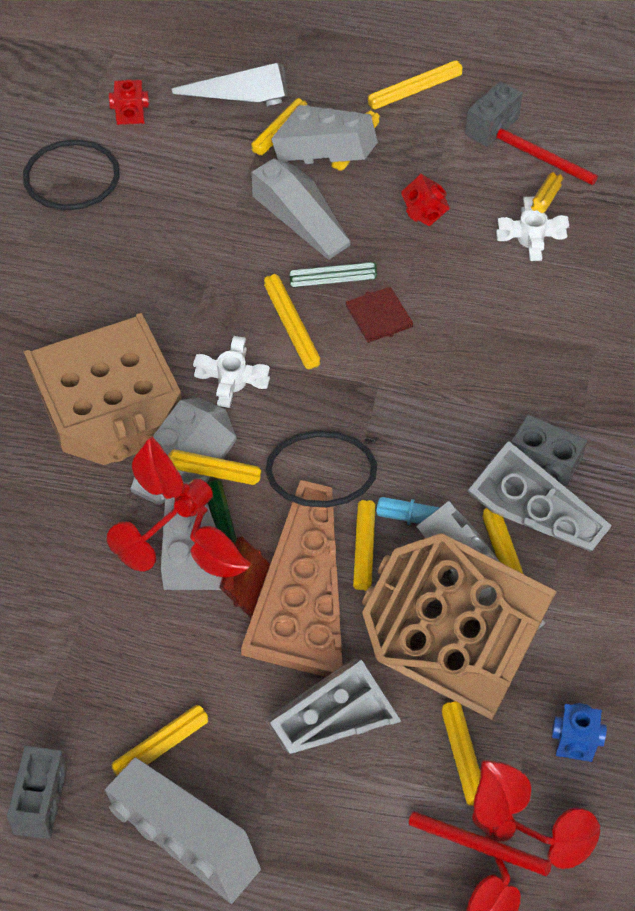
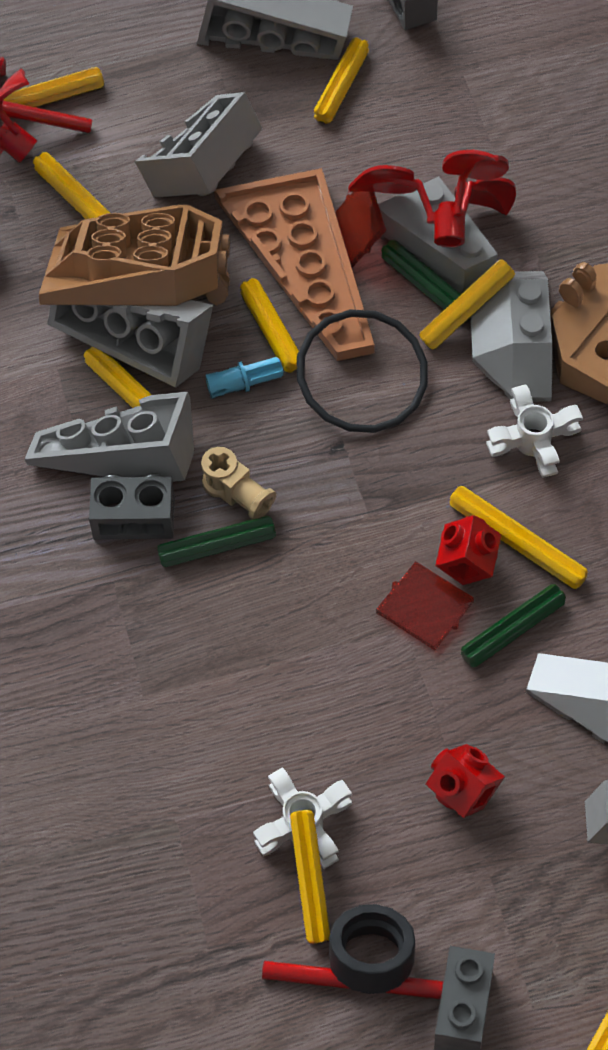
camera: 155 degrees right, 5 degrees up
none -> yellow axle [3,67,104,107]
none -> dark green axle [157,516,276,567]
none -> tan connector [201,447,277,519]
none -> black tyre [329,904,416,994]
none -> red brick [435,515,501,585]

